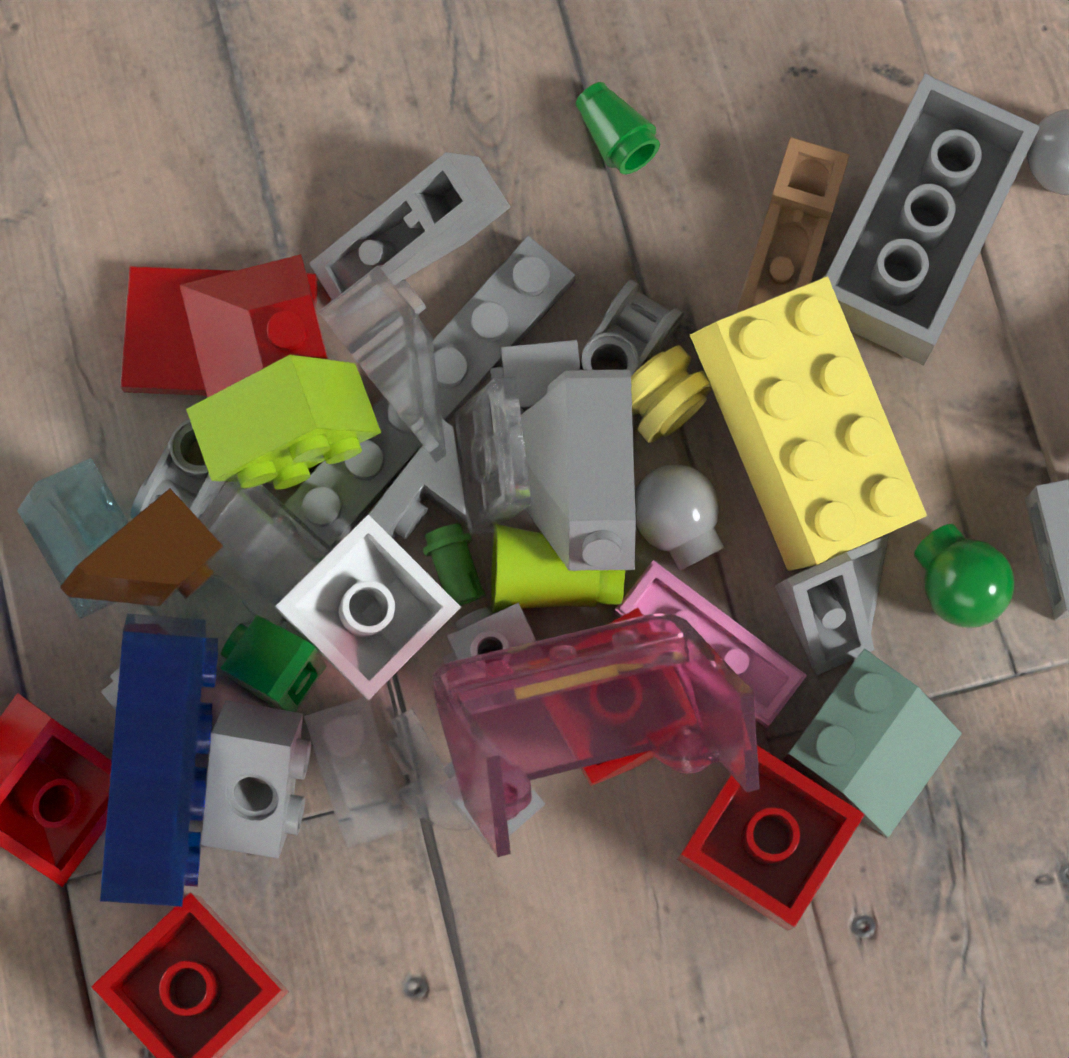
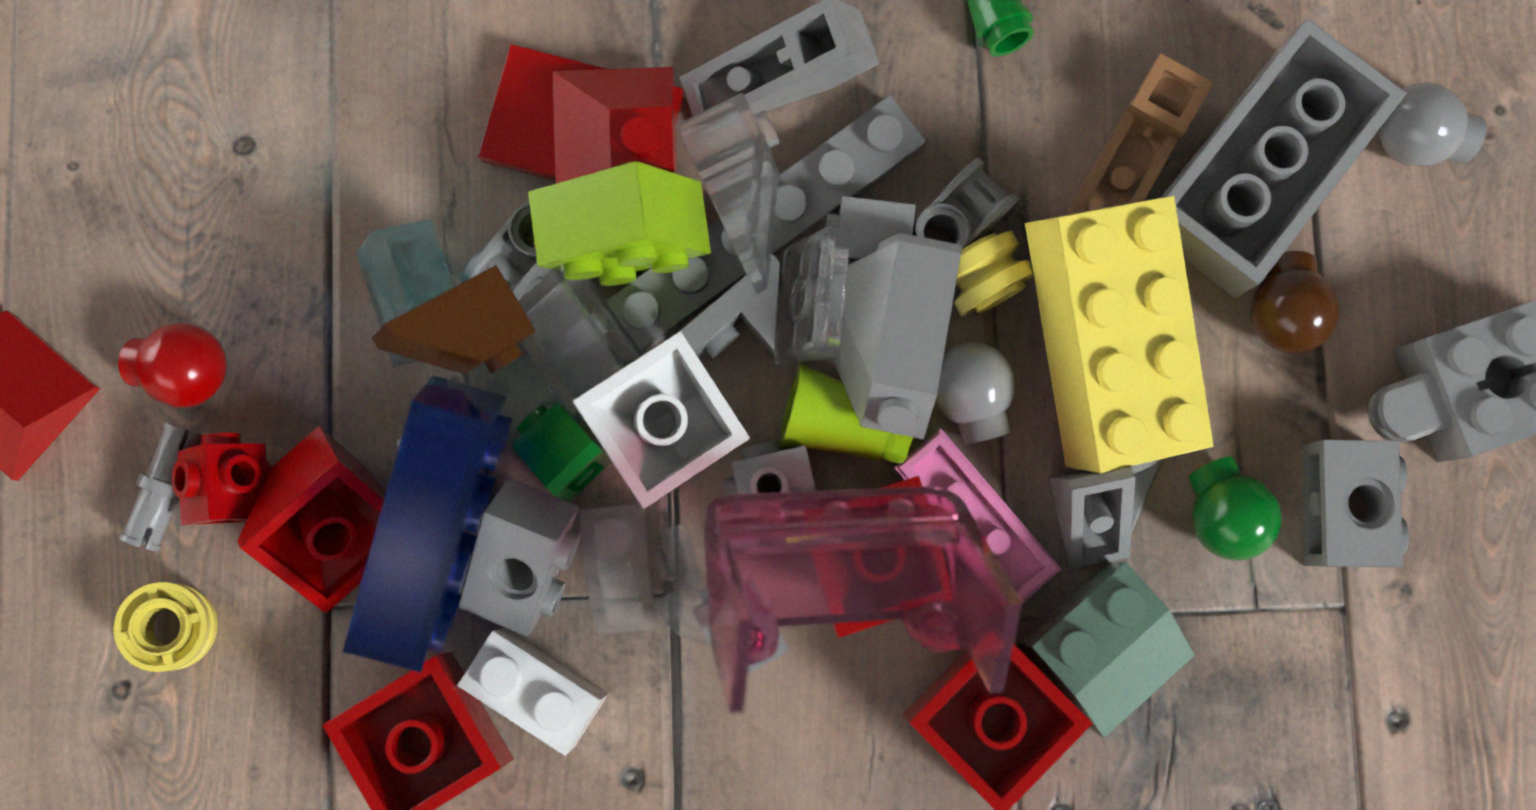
camera: 10 degrees right, 5 degrees up
bright green pin [423,523,486,606] -> none
none -> white brick [457,628,608,756]
none -> reddish brown piece [1250,251,1340,354]

